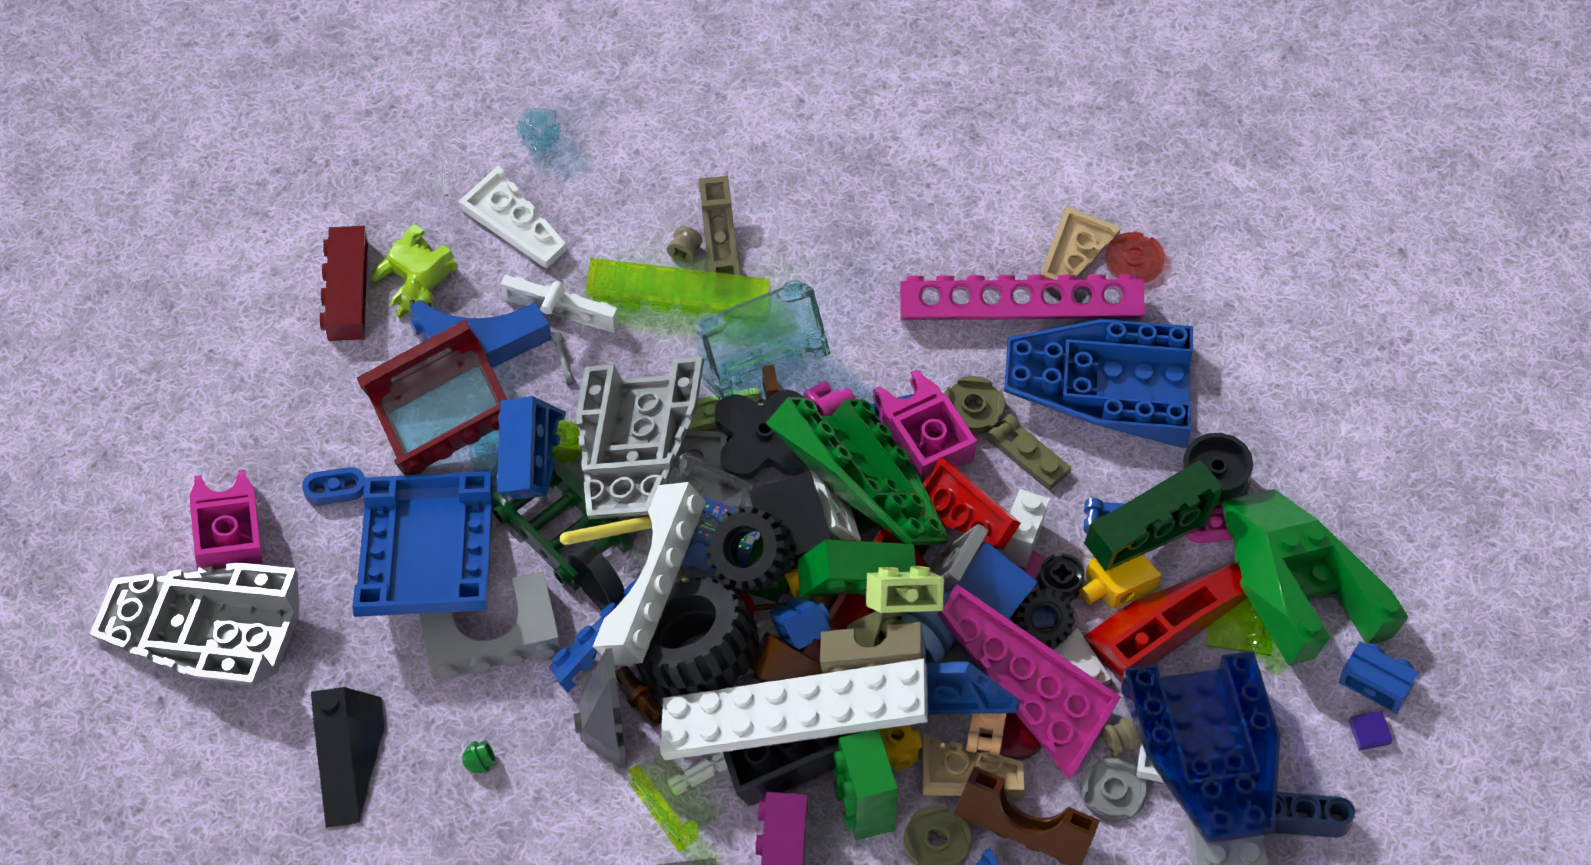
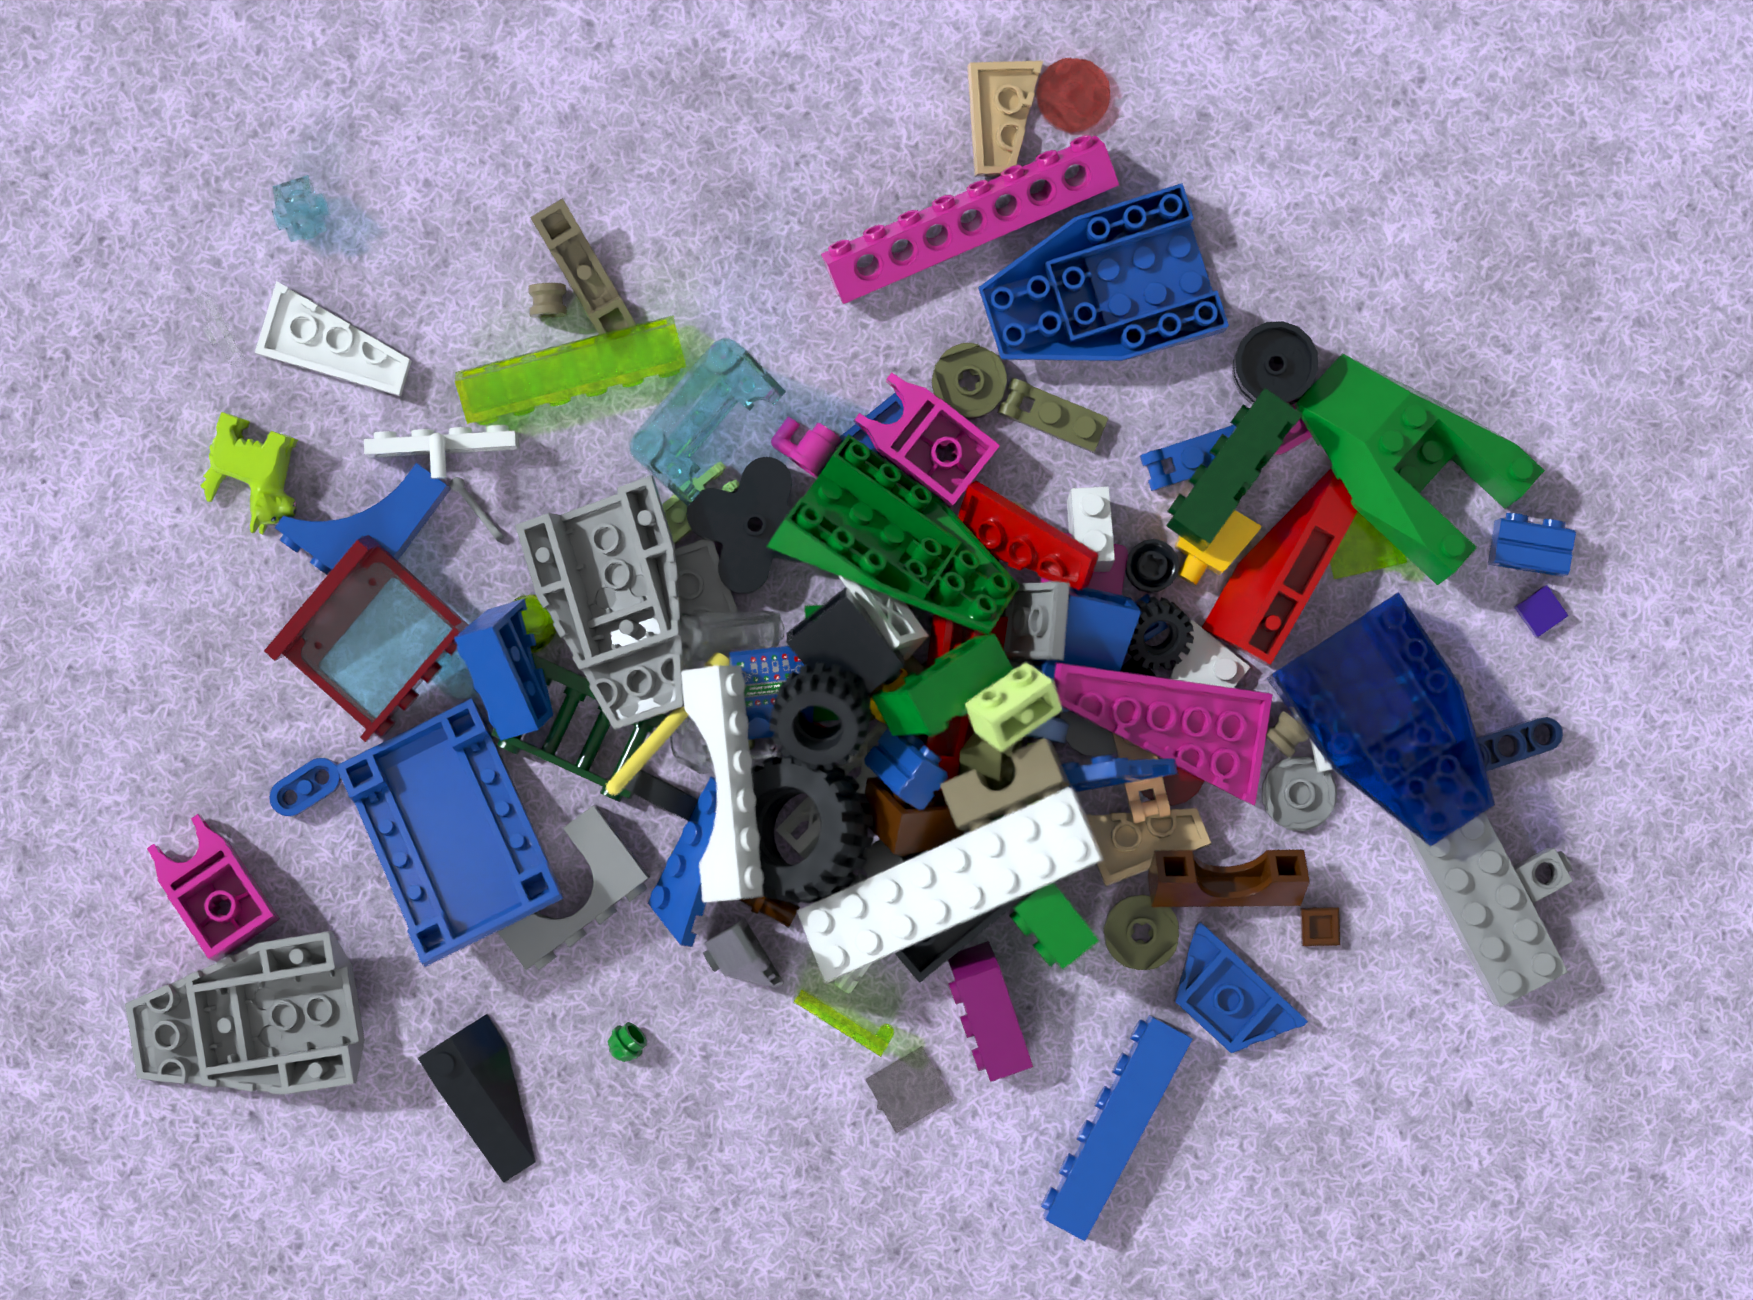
camera: 25 degrees left, 30 degrees up
dark red brick [319,226,368,341] -> none
reddish brown tile [762,364,779,401] -> none

